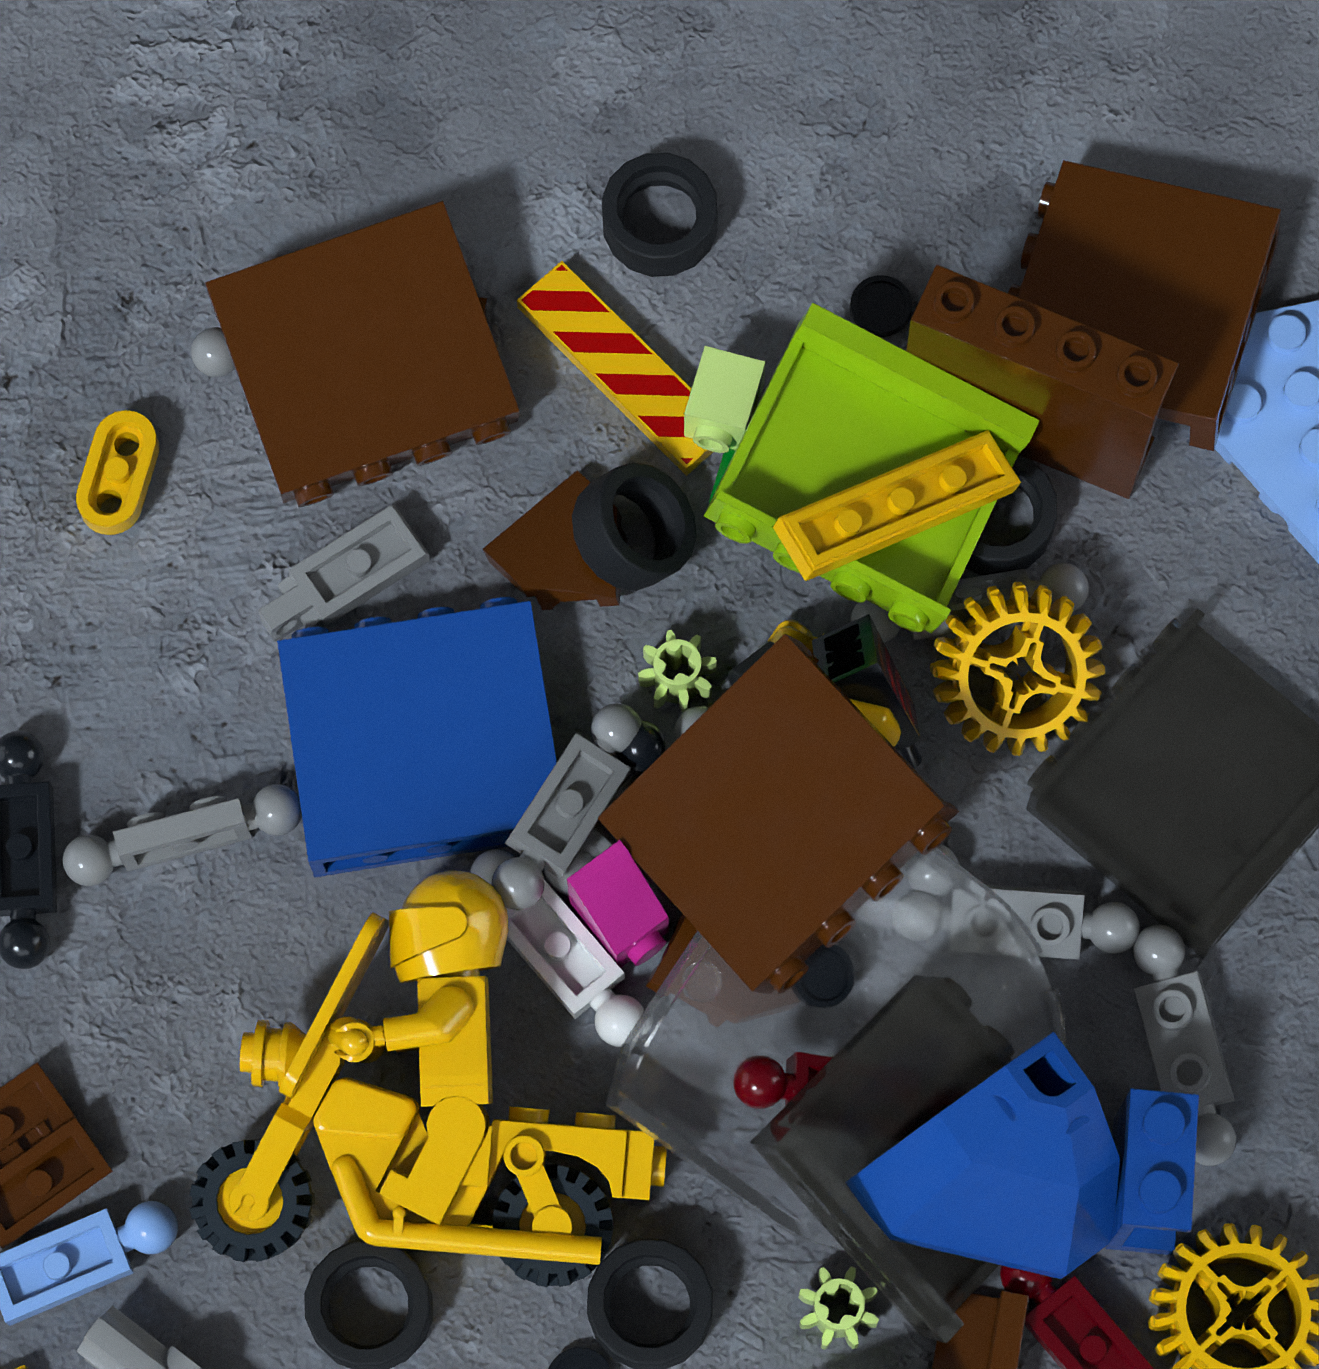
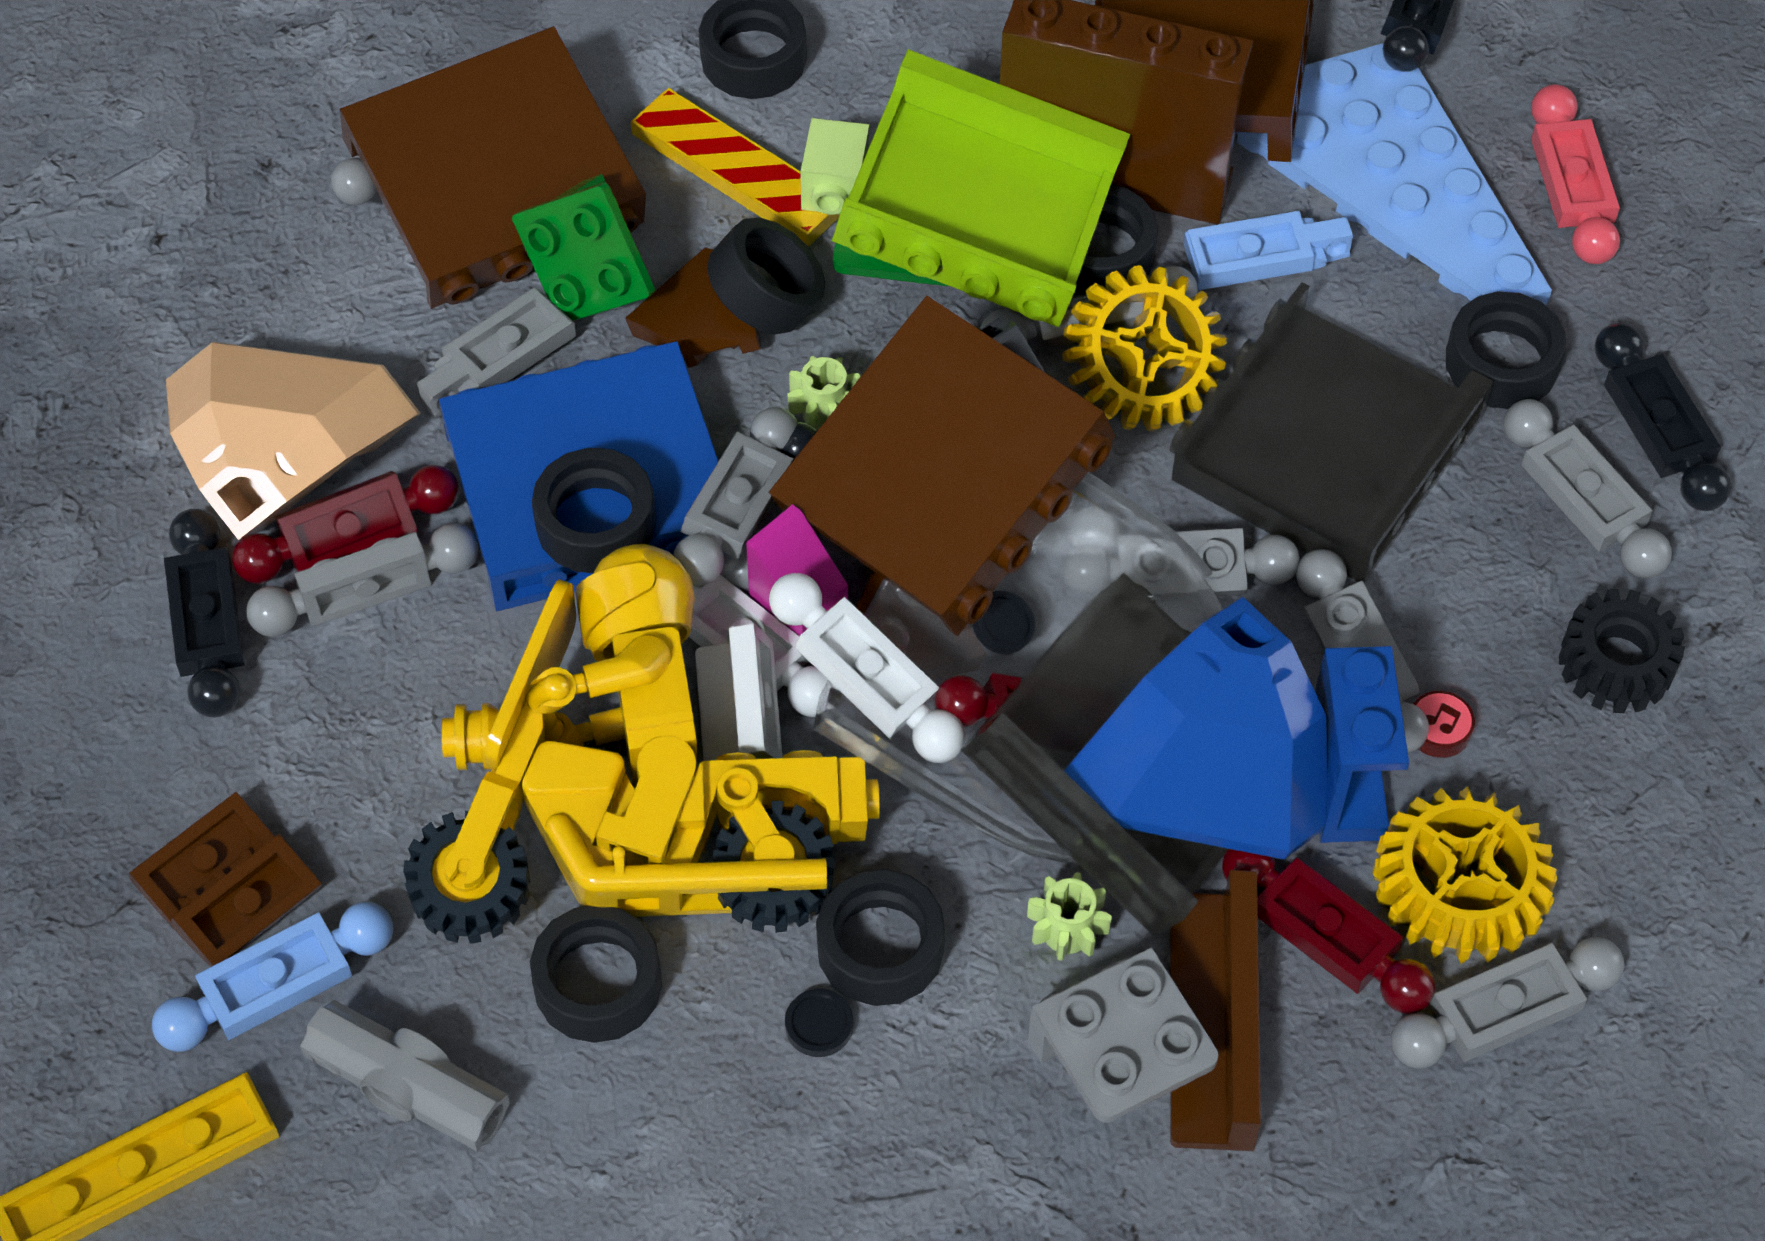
camera: 10 degrees left, 15 degrees down
yellow plate [76,410,159,535] -> none
yellow tile [773,430,1021,582] -> none
none -> light nougat brick [166,342,421,540]
none -> dark red plate [232,465,459,584]
none -> green bracket [512,174,655,321]
none -> black tyre [532,447,656,573]
none -> white panel [695,623,783,761]
none -> white plate [769,573,966,763]
none -> light blue hinge [1184,211,1353,290]
none -> tile [1414,691,1475,758]

